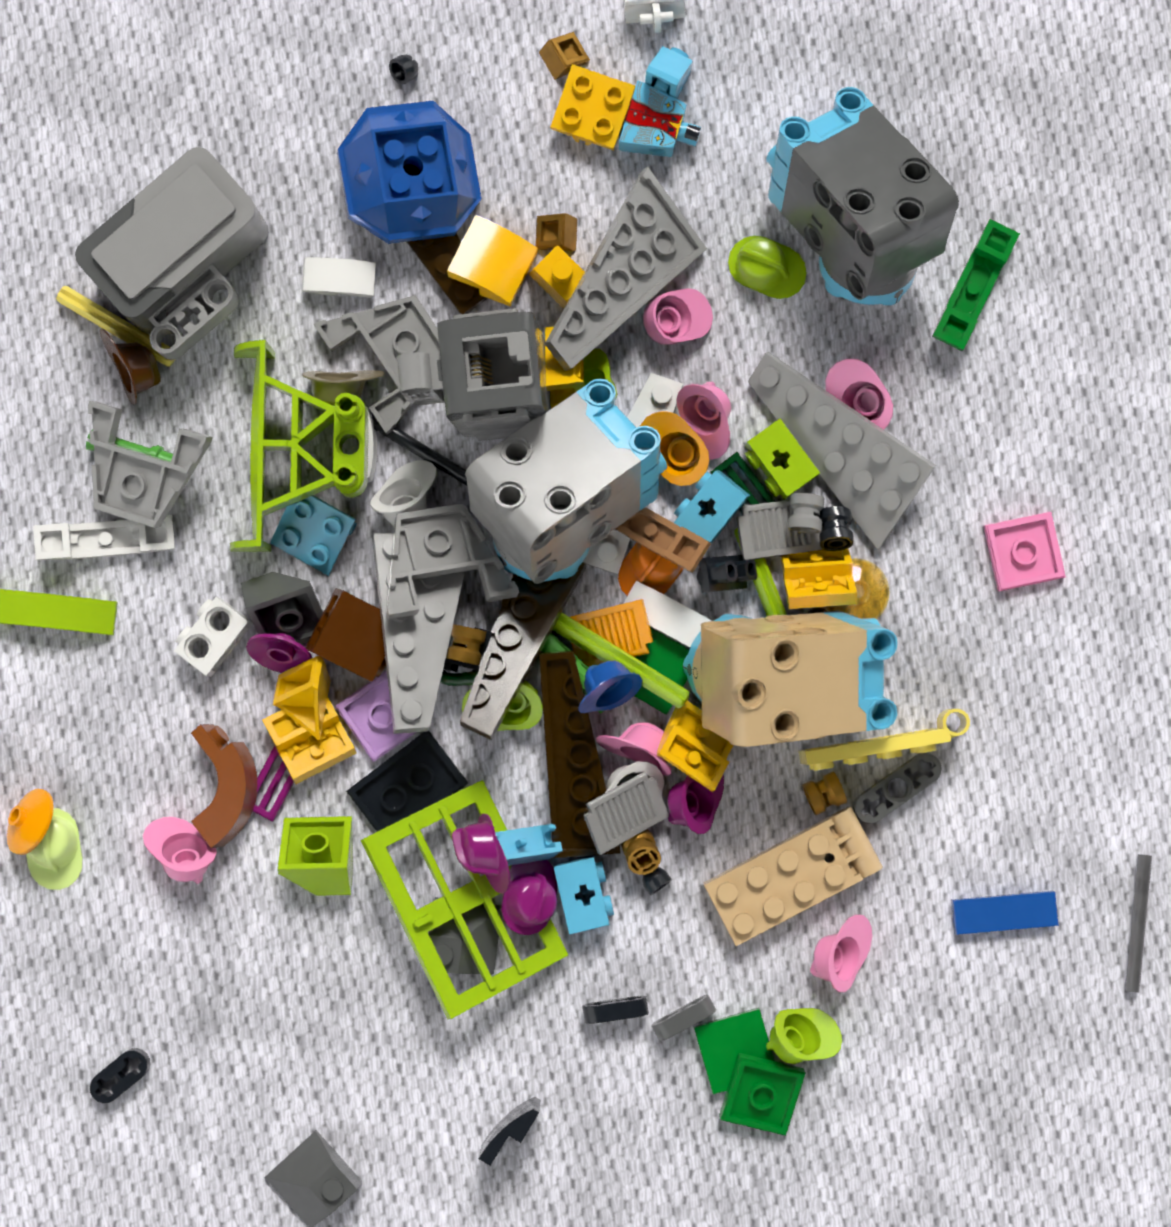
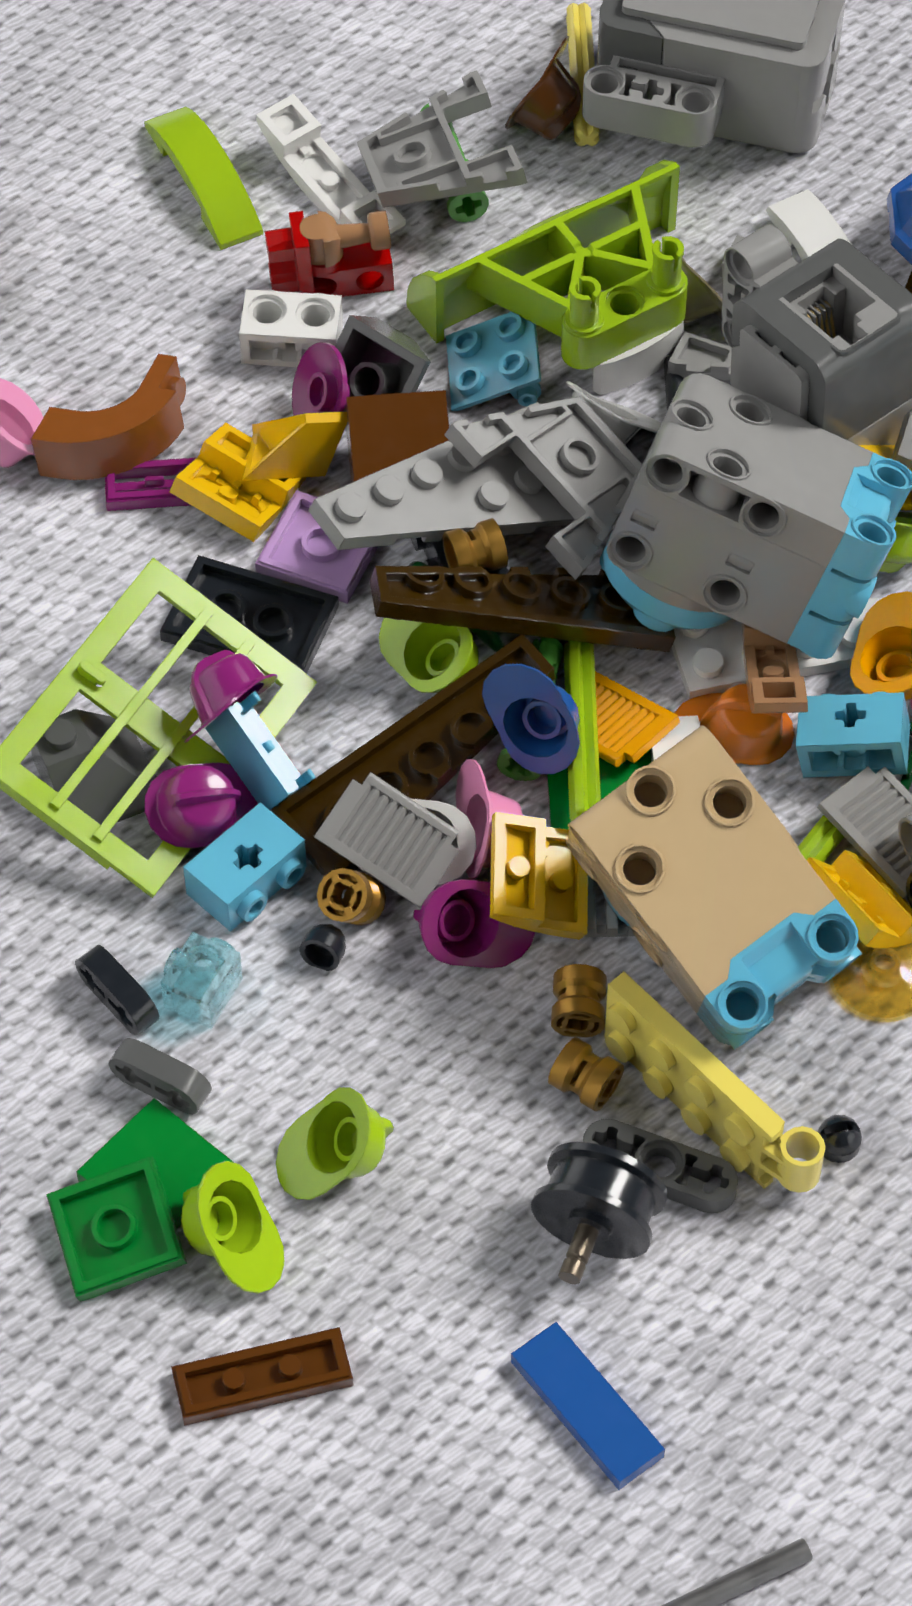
camera: 60 degrees right, 30 degrees down
lime slope [278,816,353,896] -> none
black hips [696,555,757,593] -> none
tan hinge [703,806,883,946] -> none
bright pink piece [810,914,872,992] -> none
none -> clear light blue brick [161,932,243,1029]
none -> reddish brown tile [171,1327,354,1426]
none -> red hips [264,210,394,297]
none -> lime piece [276,1087,394,1200]
none -> black wheel [531,1142,668,1285]
none -> pearl gold wheel [551,964,607,1038]
none -> black hinge [818,1115,862,1163]

